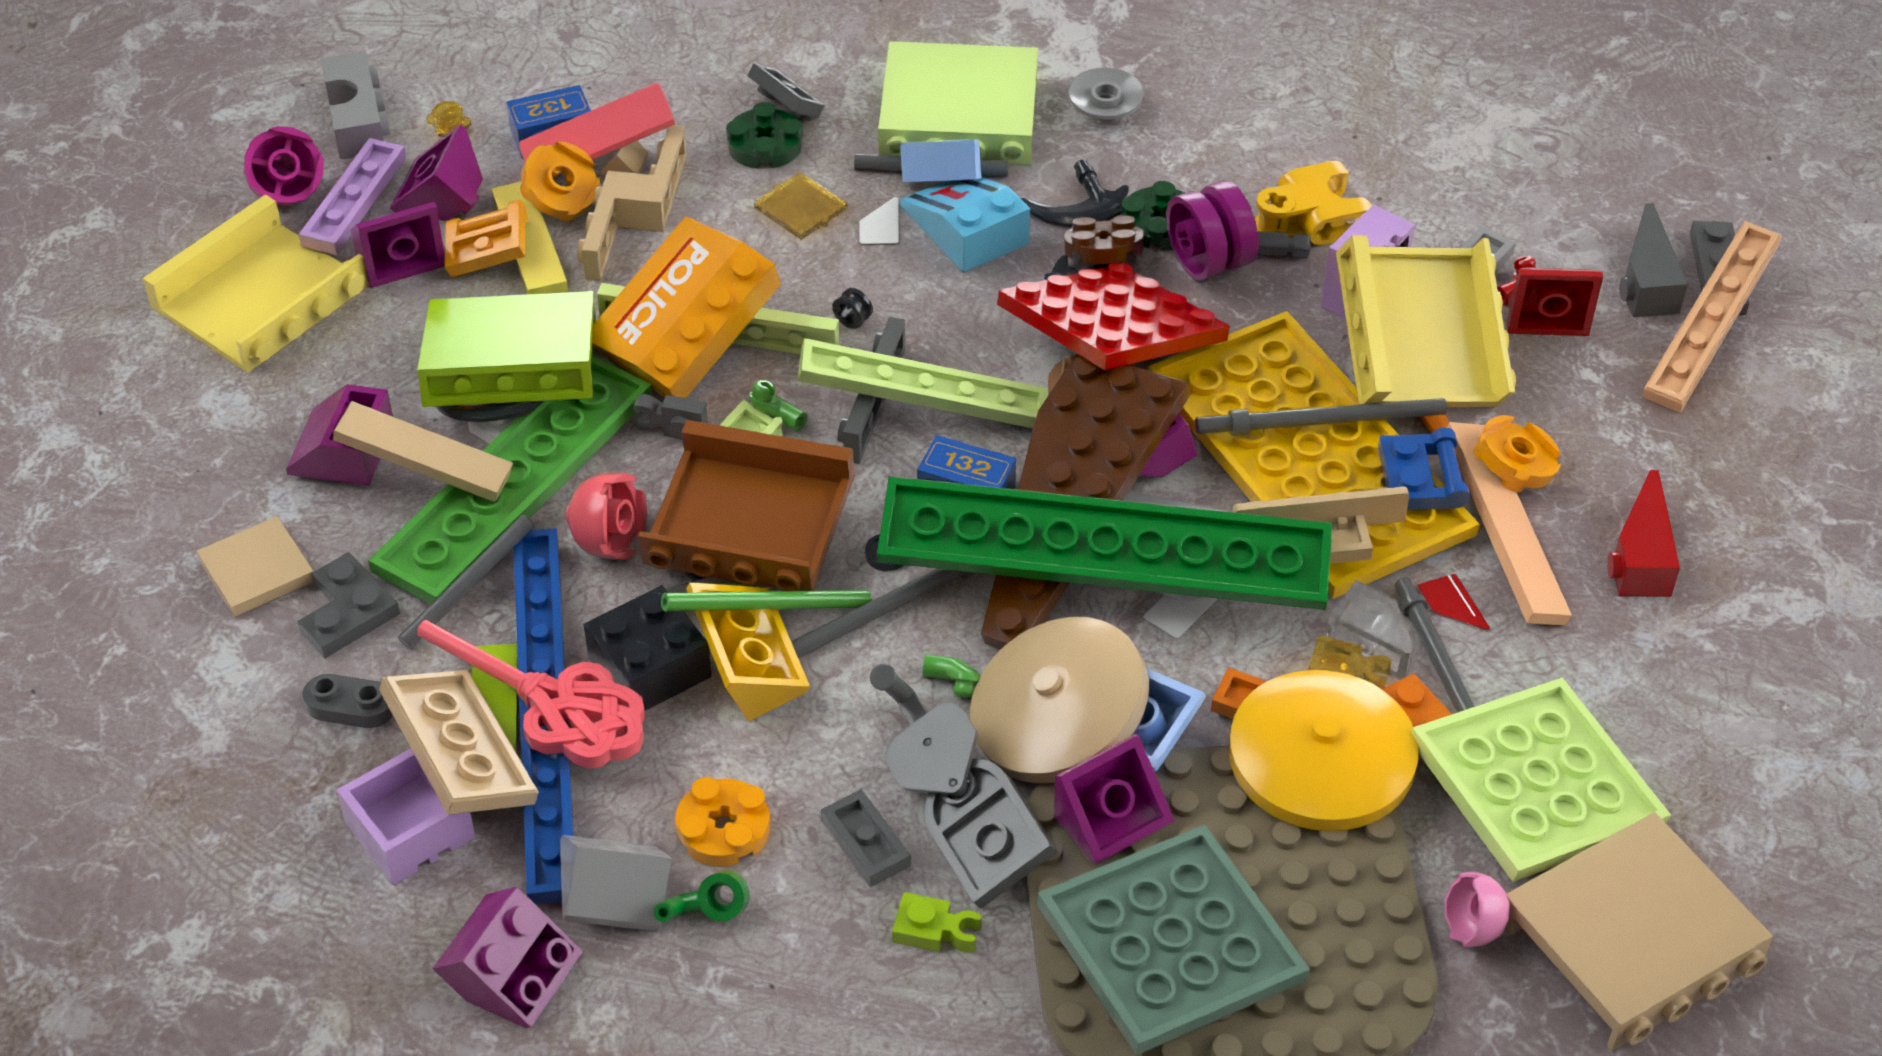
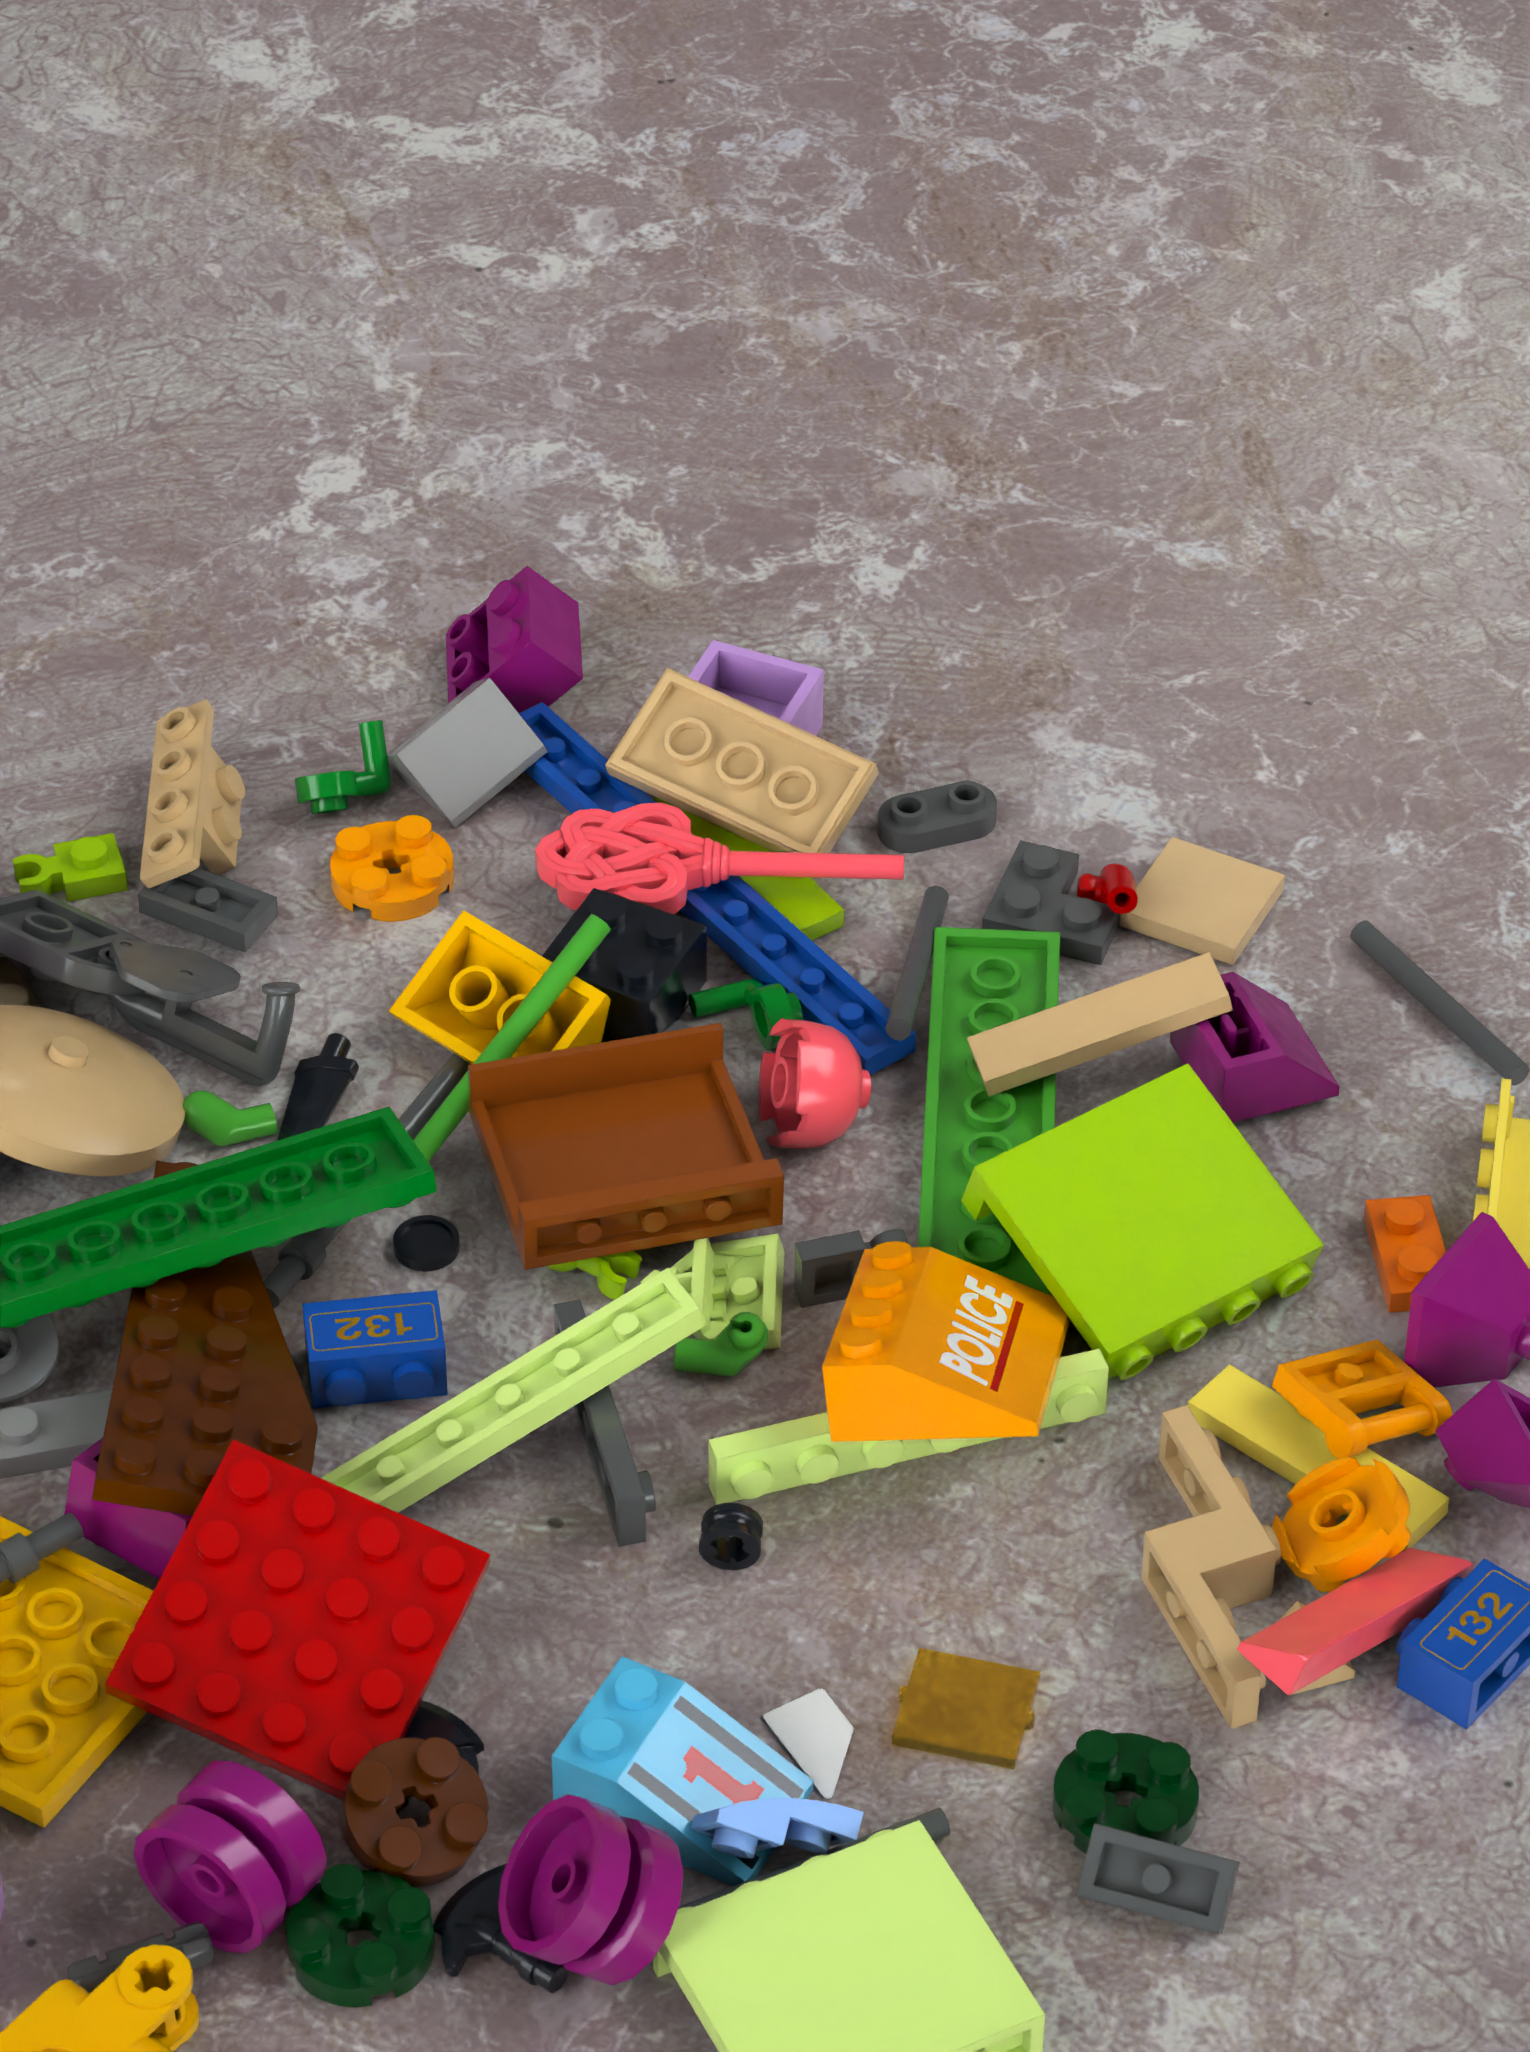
camera: 150 degrees right, 5 degrees down
none -> tan bracket [140,700,245,888]
none -> black bar [277,1033,359,1141]
none -> magenta wheel [498,1795,683,1986]
none -> green plate [688,979,803,1050]
none -> red arm [1077,863,1138,914]
none -> dark grey bar [1350,920,1529,1086]
none -> orange plate [1363,1195,1446,1313]

